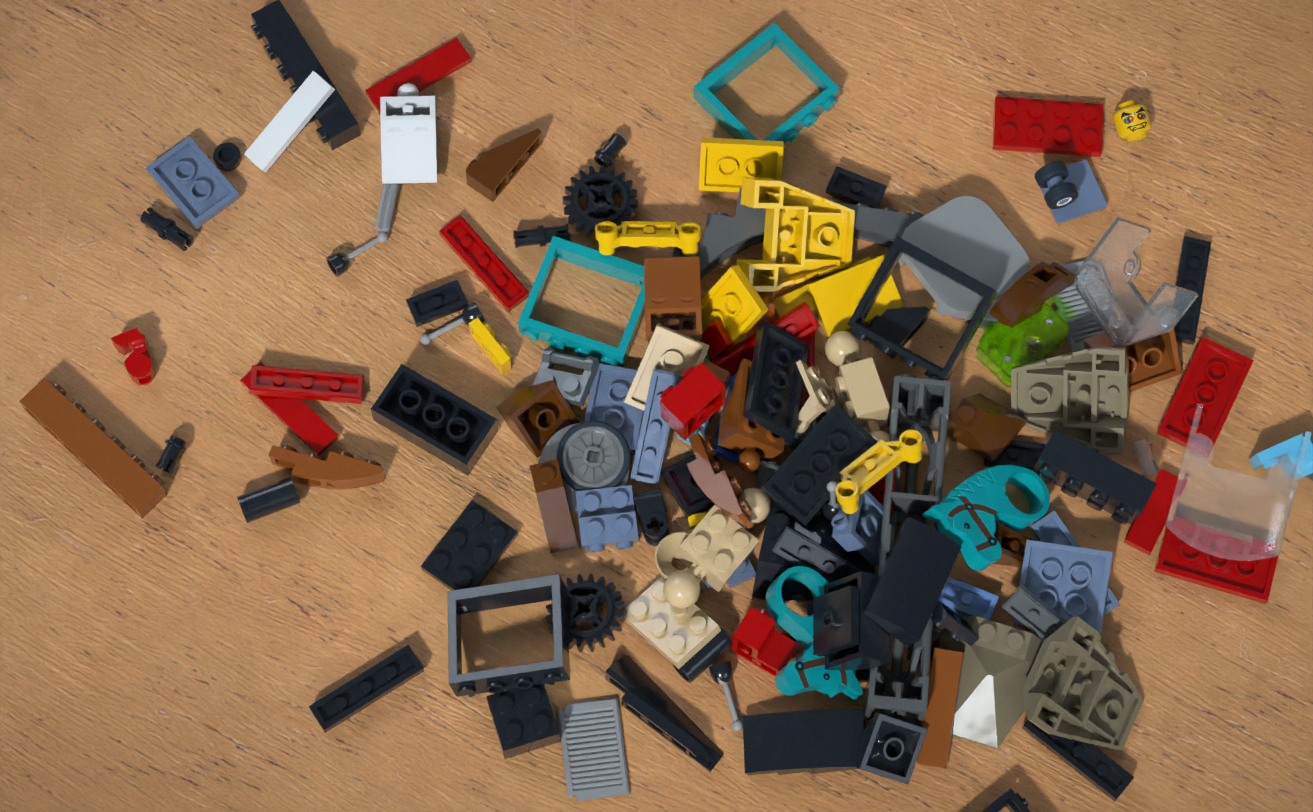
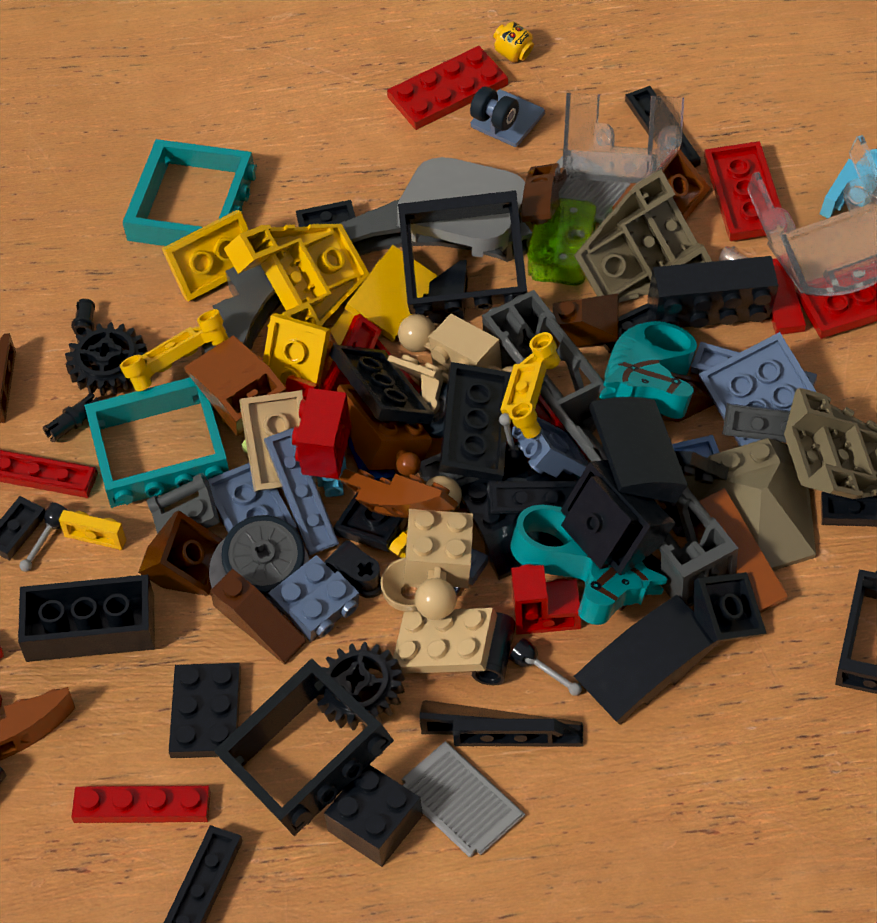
camera: 30 degrees left, 15 degrees down
none -> red plate [71,785,211,823]

